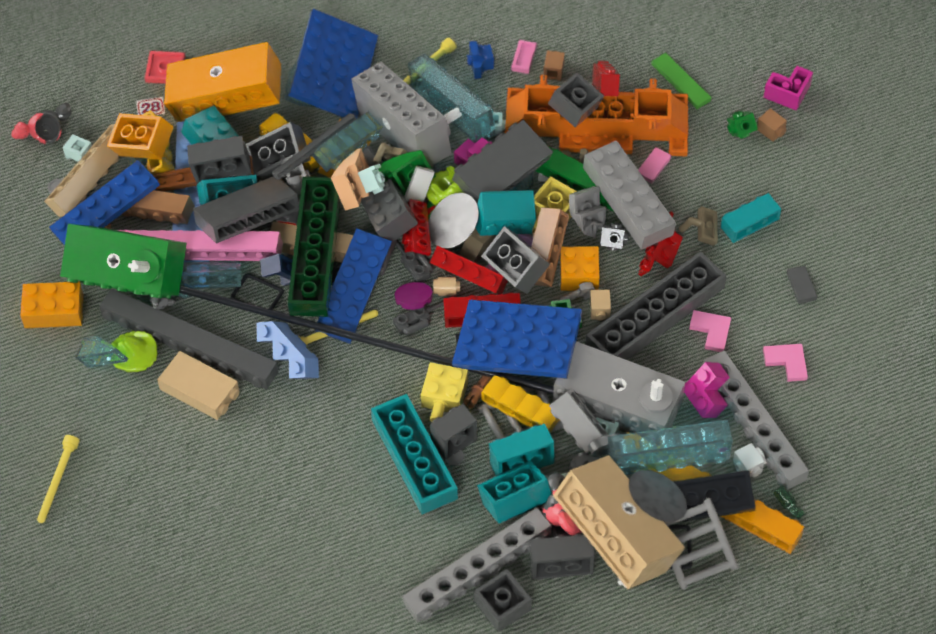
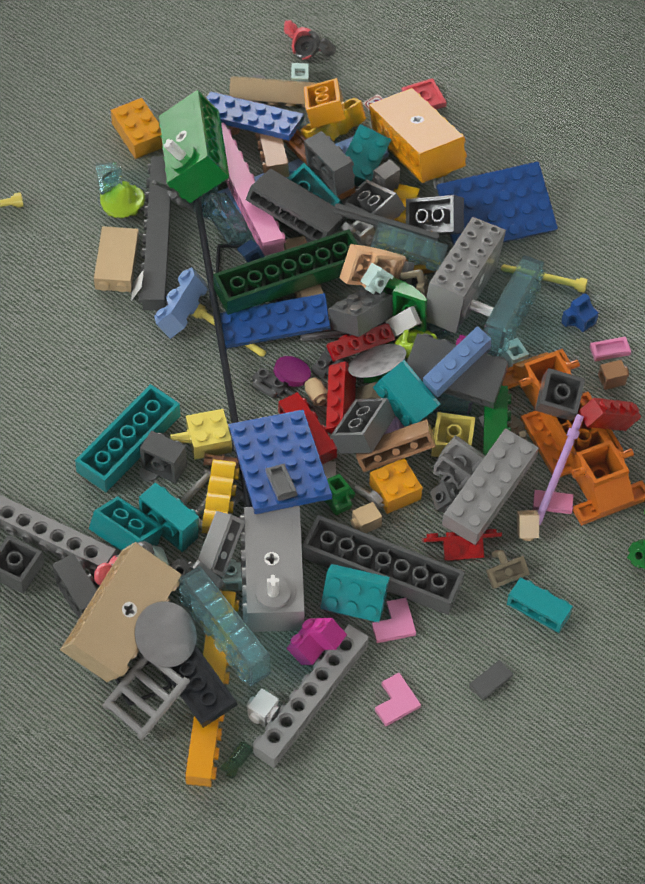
camera: 60 degrees right, 0 degrees up
none -> white sticker [131,269,144,301]
none -> dark grey tile [265,464,297,501]
none -> teal brick [320,564,390,622]
none -> light grey brick [373,160,400,191]
none -> dark grey brick [406,195,464,235]
none -> medium blue brick [423,326,491,398]
none -> tan brick [517,510,539,541]
none -> lavender bar [538,414,584,525]

